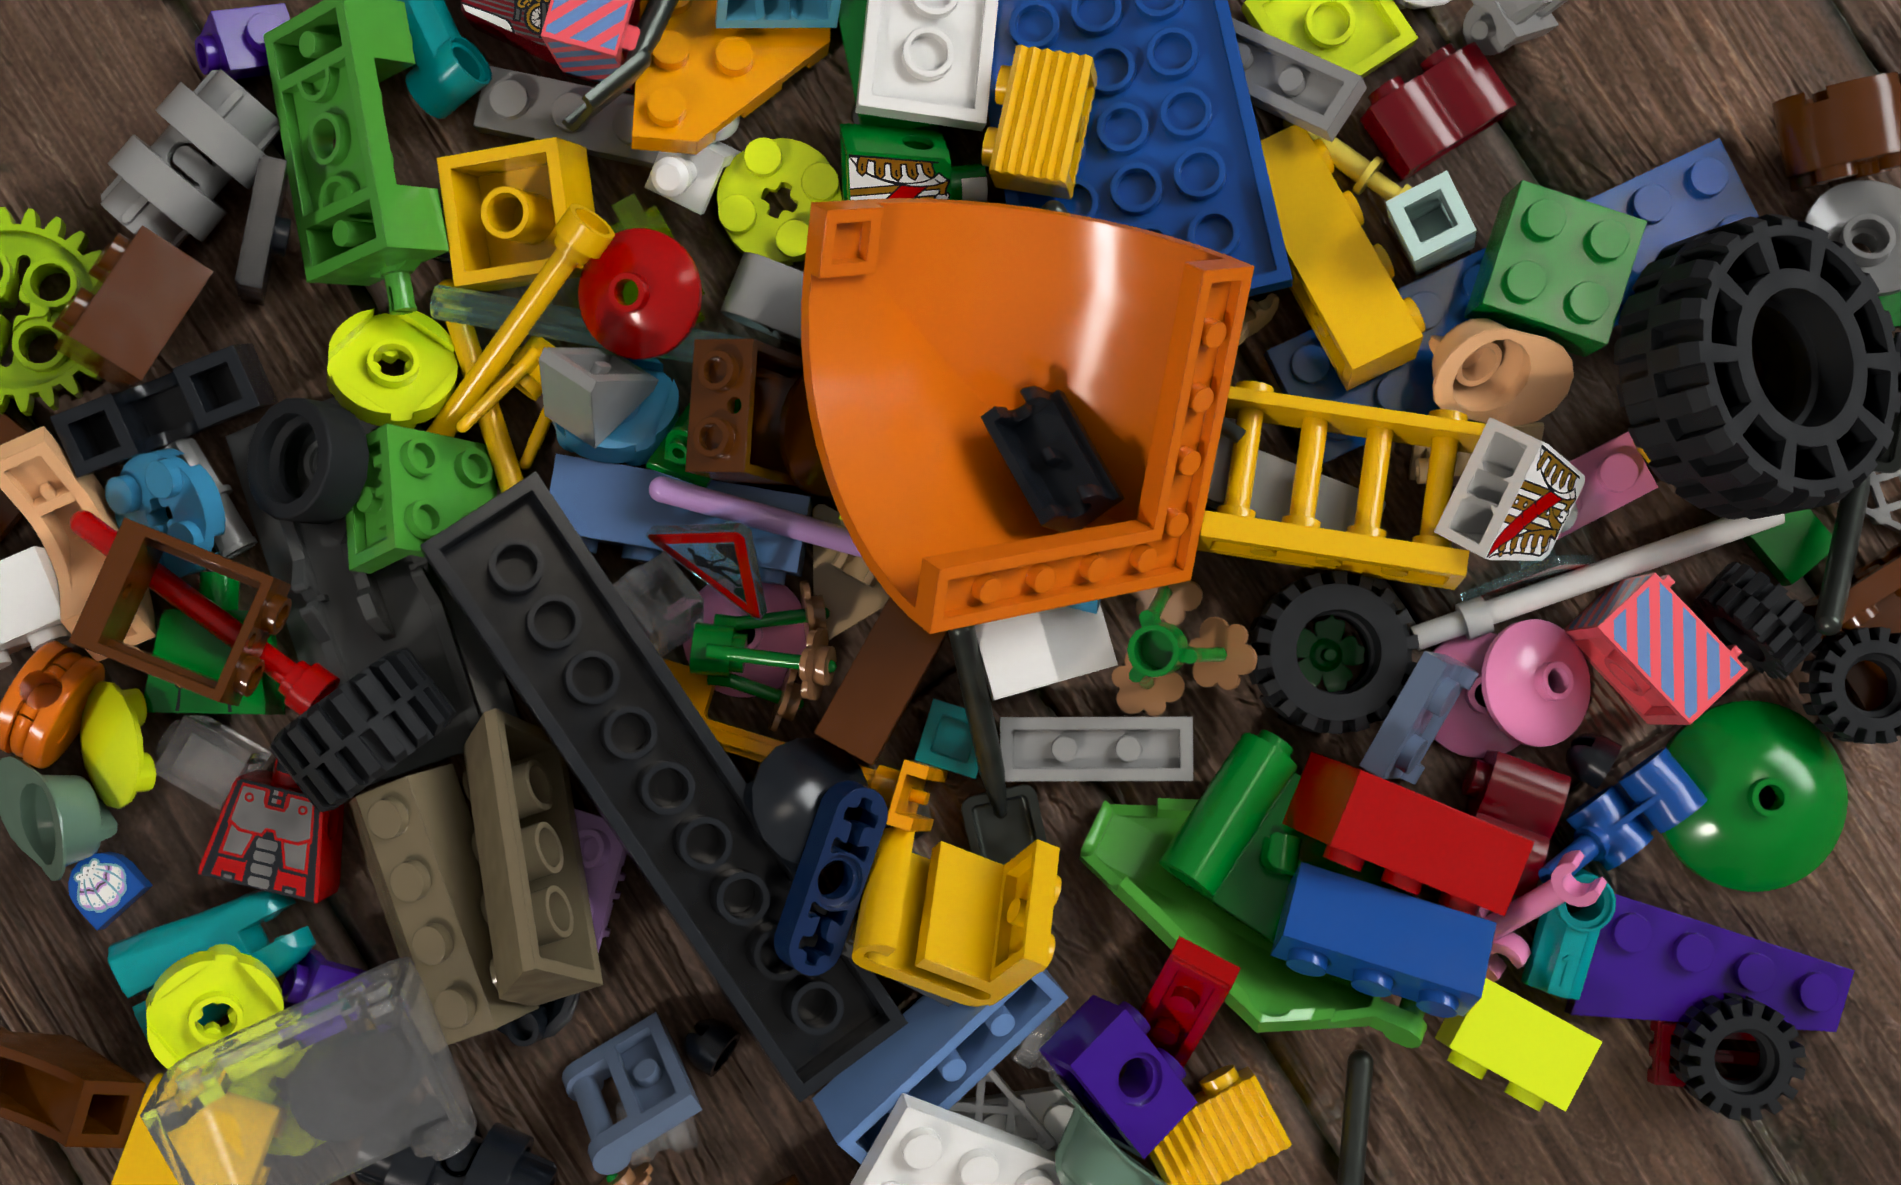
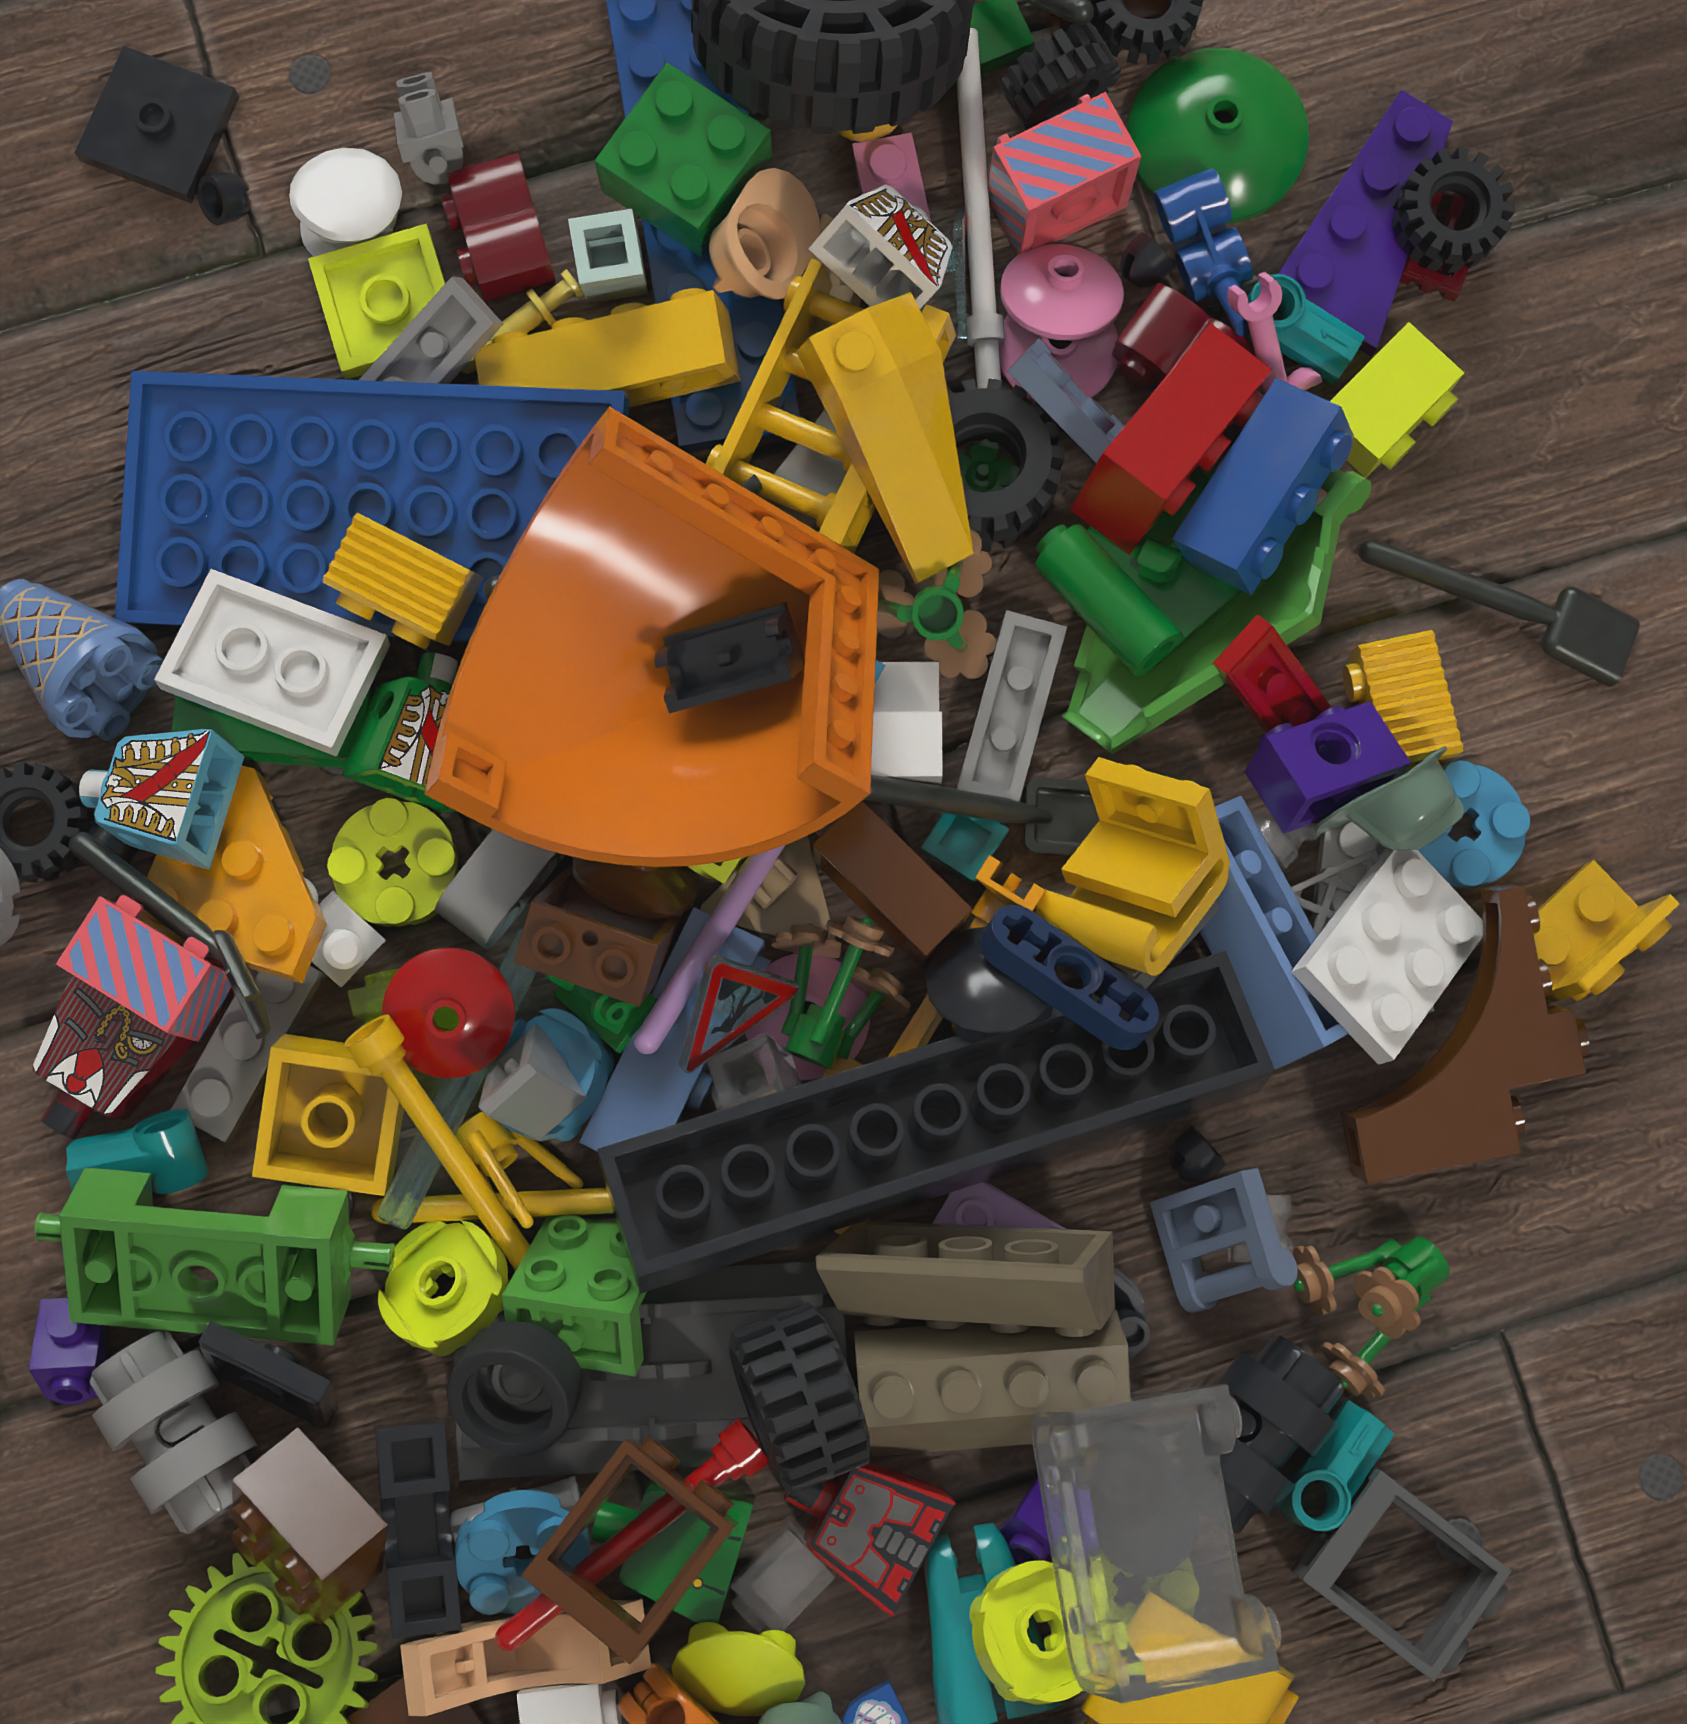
camera: 75 degrees left, 5 degrees down
none -> yellow wedge [796,292,974,584]

